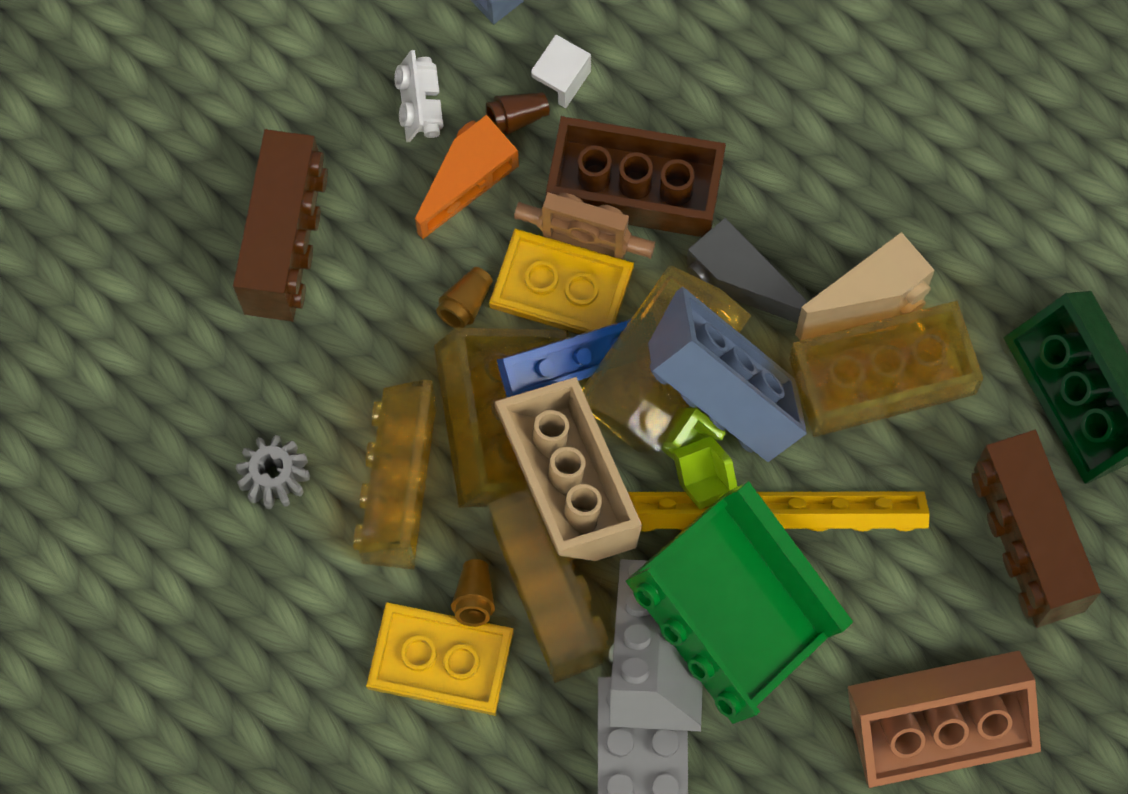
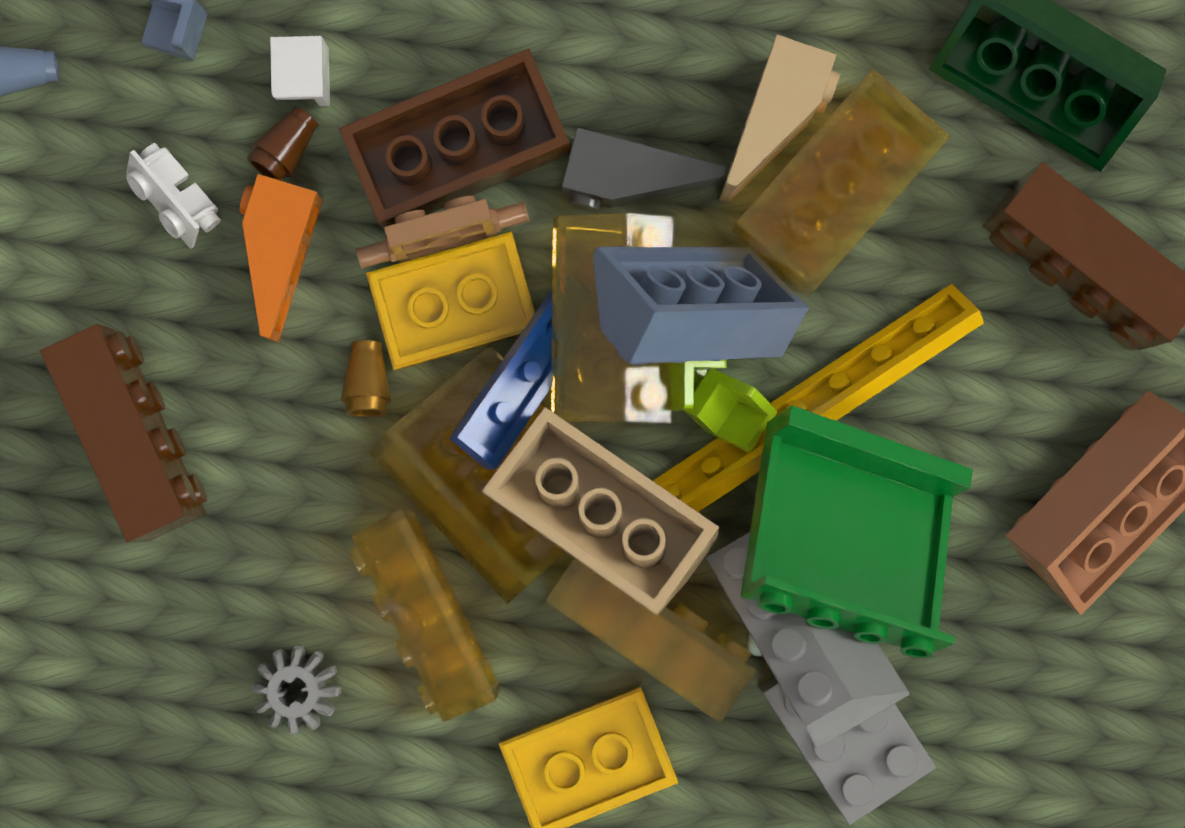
camera: 35 degrees left, 15 degrees up
pearl gold cone [451,559,495,627] -> none

